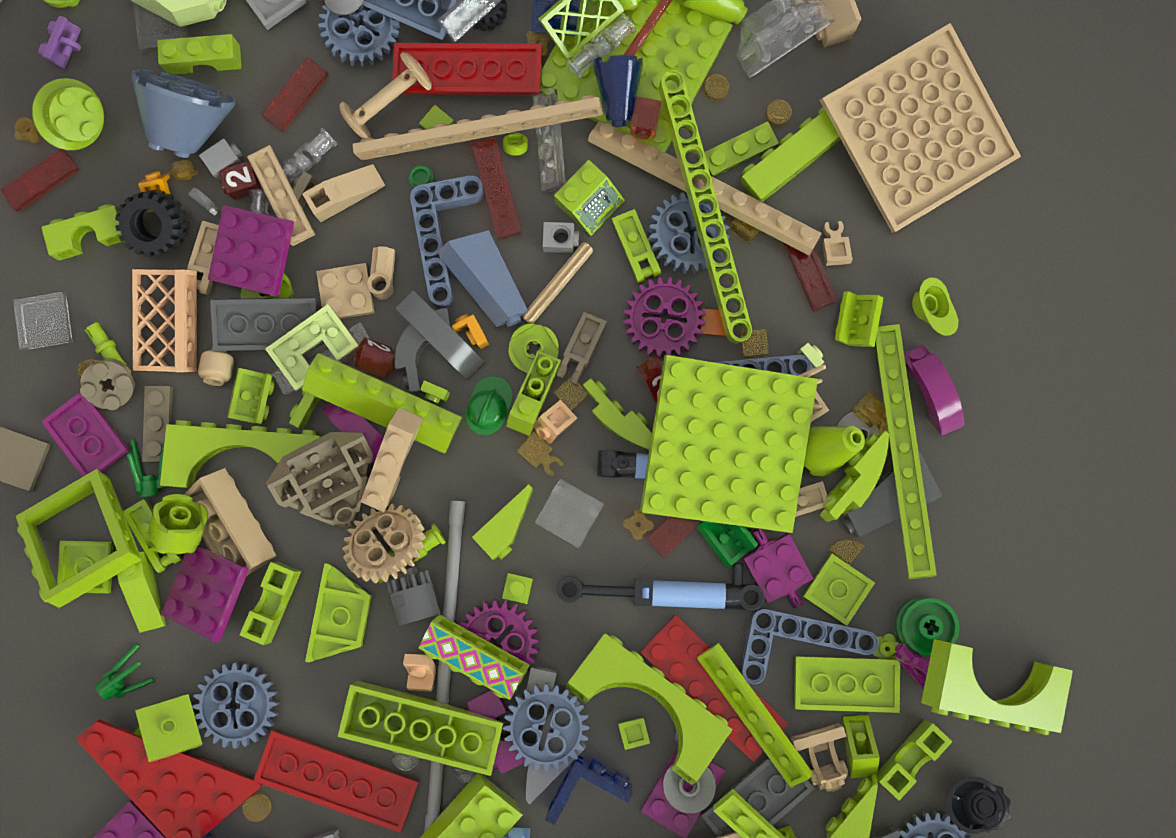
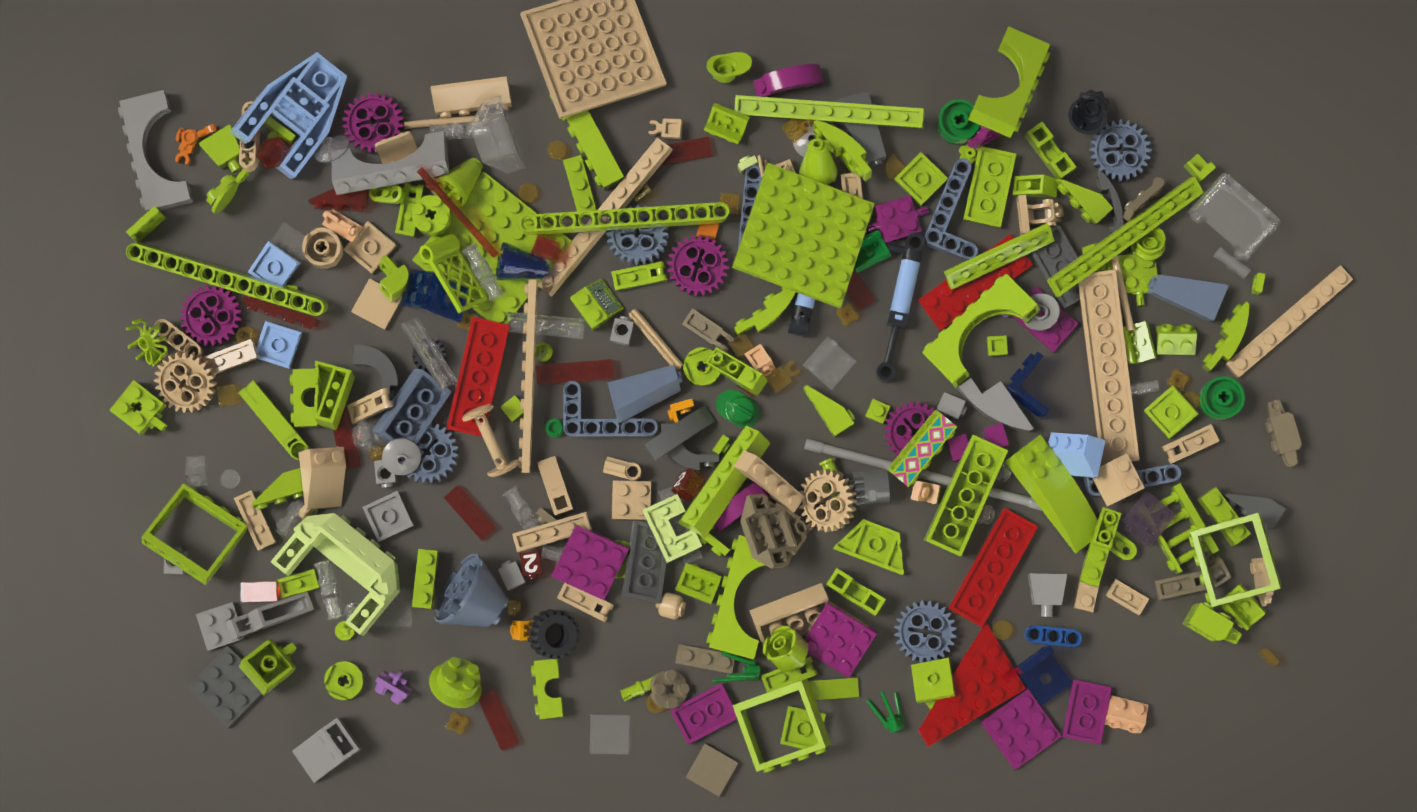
camera: 85 degrees left, 0 degrees up
light nougat fence [132,269,197,372] -> none
clear tile [188,188,220,216] -> none
sand blue gear [503,683,590,772] -> none
clear red brick [636,355,663,402] -> none

